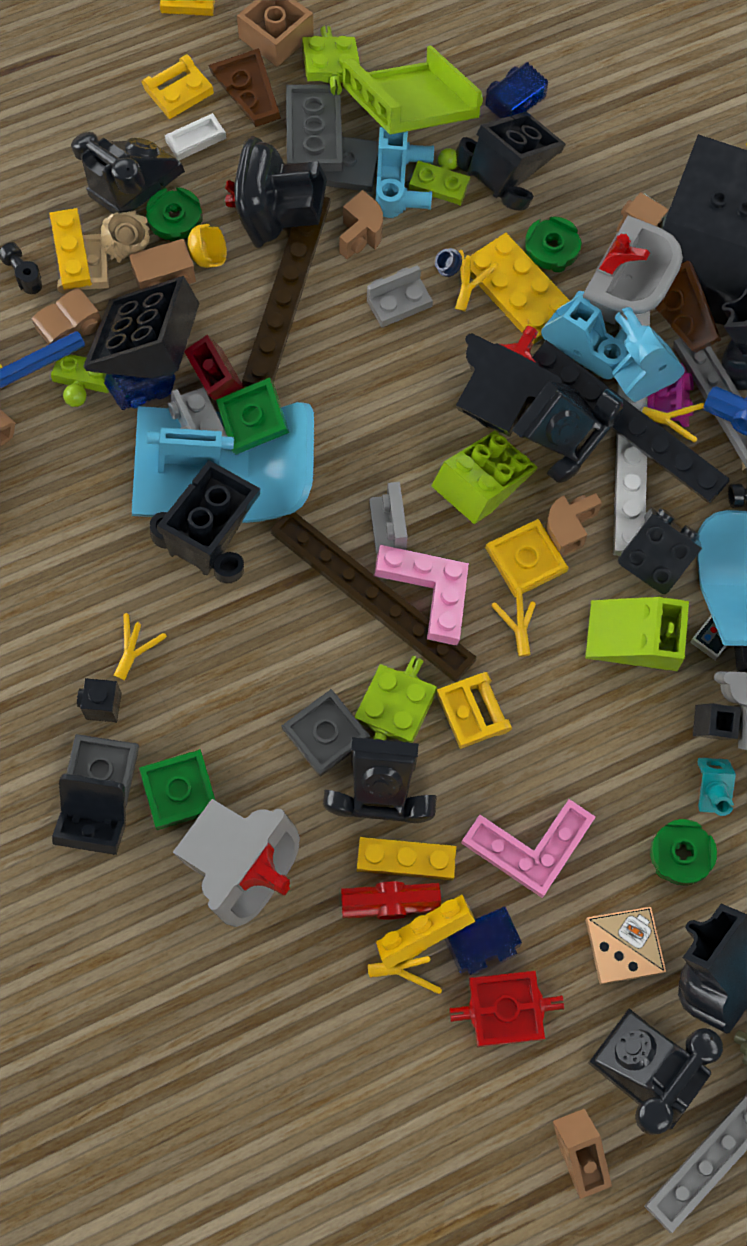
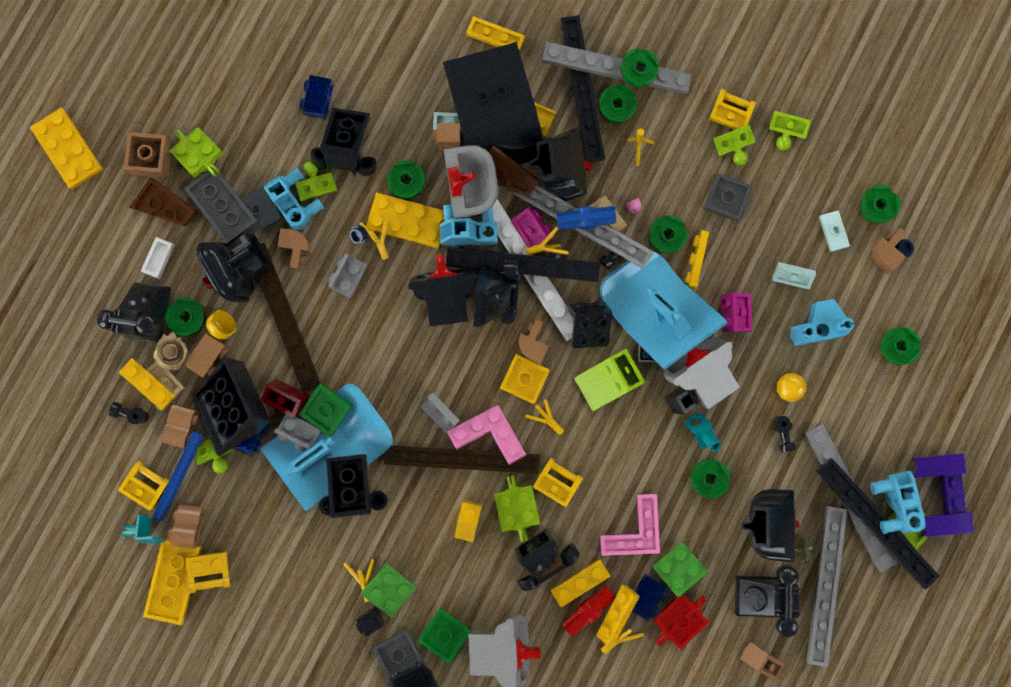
camera: 35 degrees left, 15 degrees up
yellow plate [141,54,214,119] -> none
dark grey plate [281,689,370,777] -> none
lime panel [343,45,483,135] -> none
lime slope [431,430,538,524] -> none
tile [586,907,666,985] -> none
medium azure piece [611,307,685,402] -> none
none -> bright green plate [361,562,417,618]
none -> yellow slope [454,500,483,542]
none -> bright green plate [652,542,708,598]

